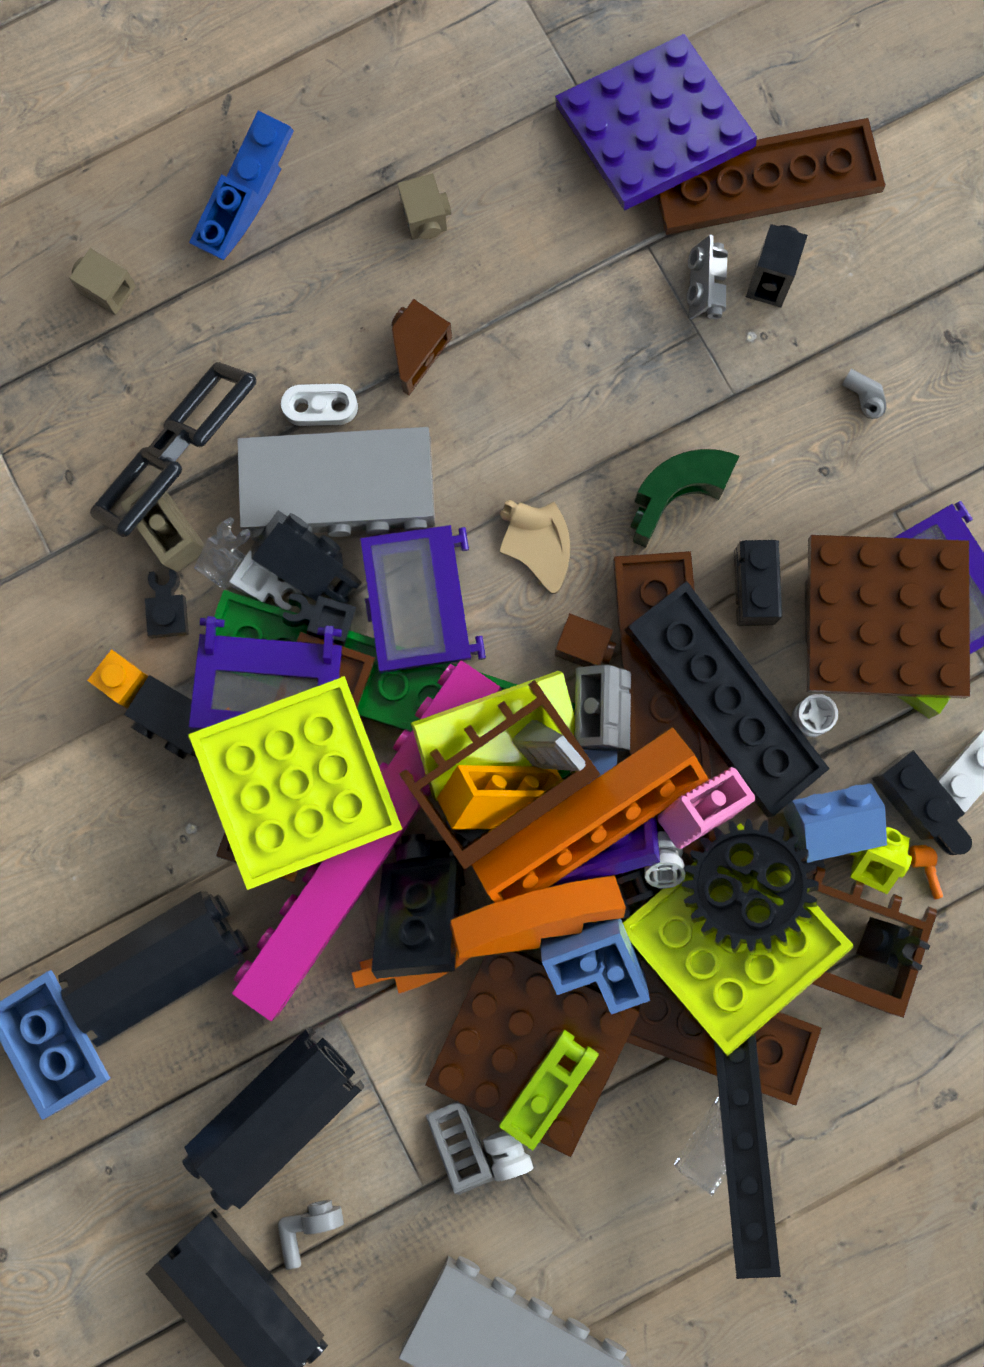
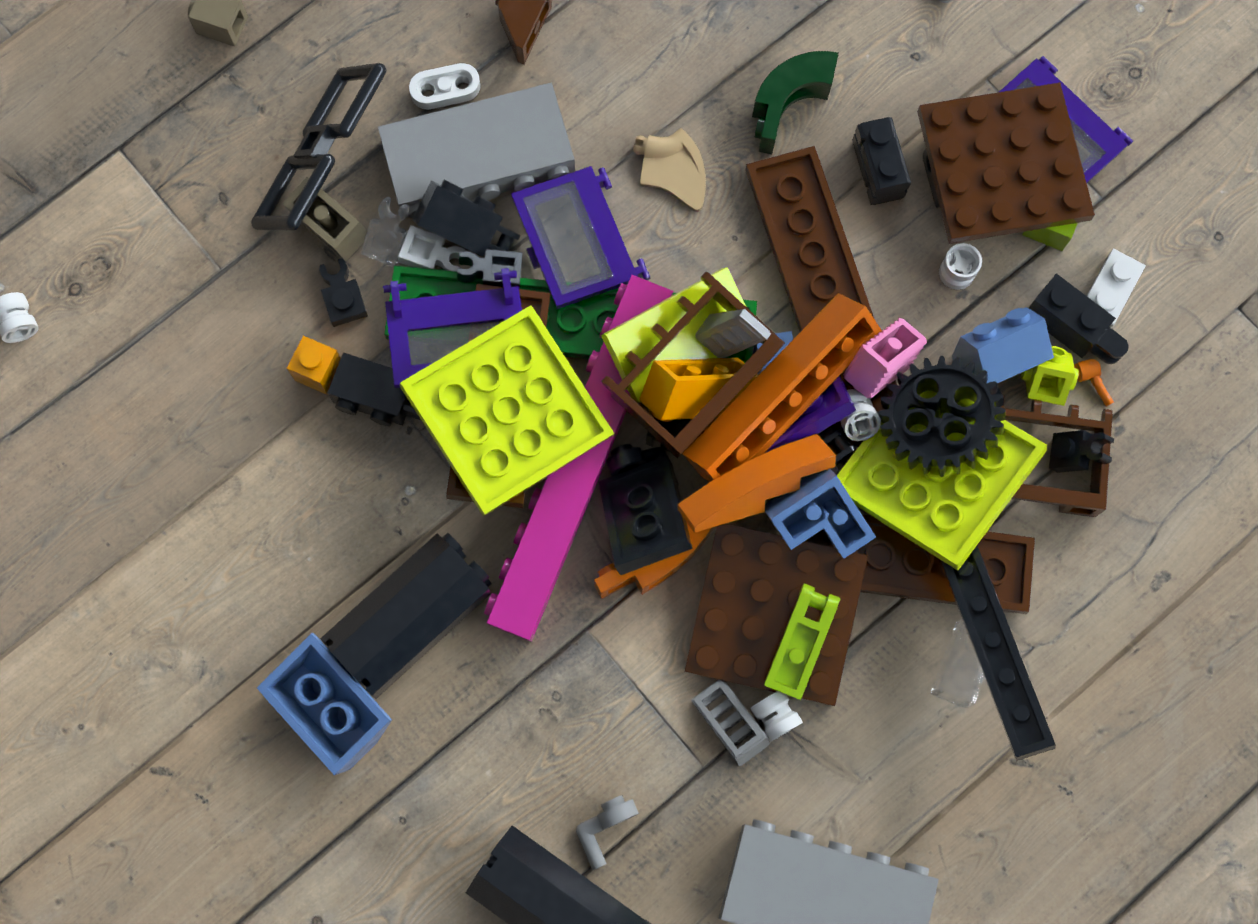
camera: 20 degrees left, 5 degrees down
black brick [182,1027,365,1210] -> none
reddish brown brick [555,613,617,667] -> none
light grey brick [574,665,631,751] -> none
black plate [624,581,830,818] -> none

